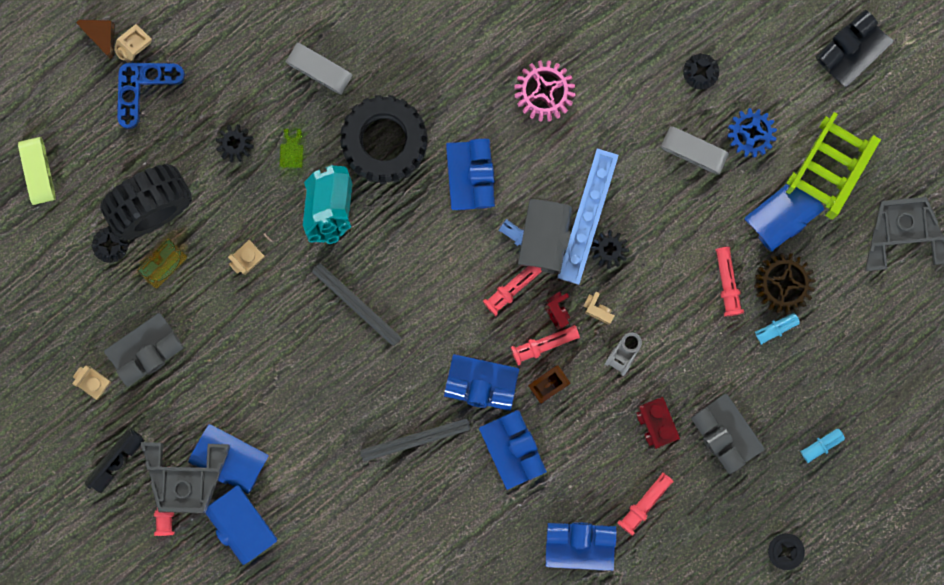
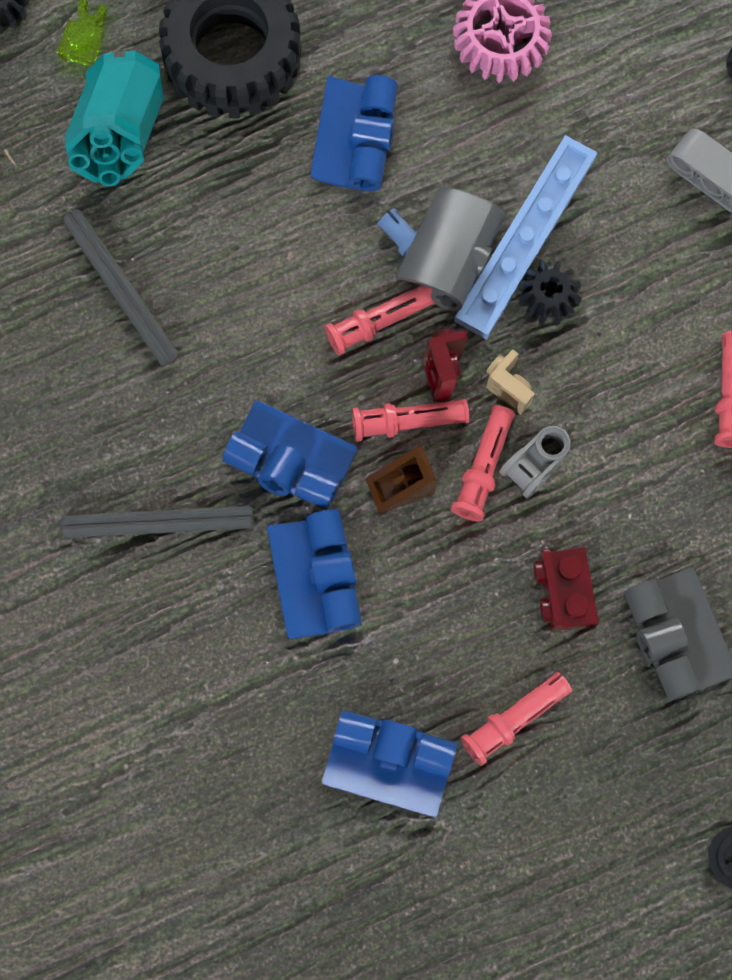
camera: 10 degrees right, 10 degrees down
none -> coral pin [450,405,516,522]

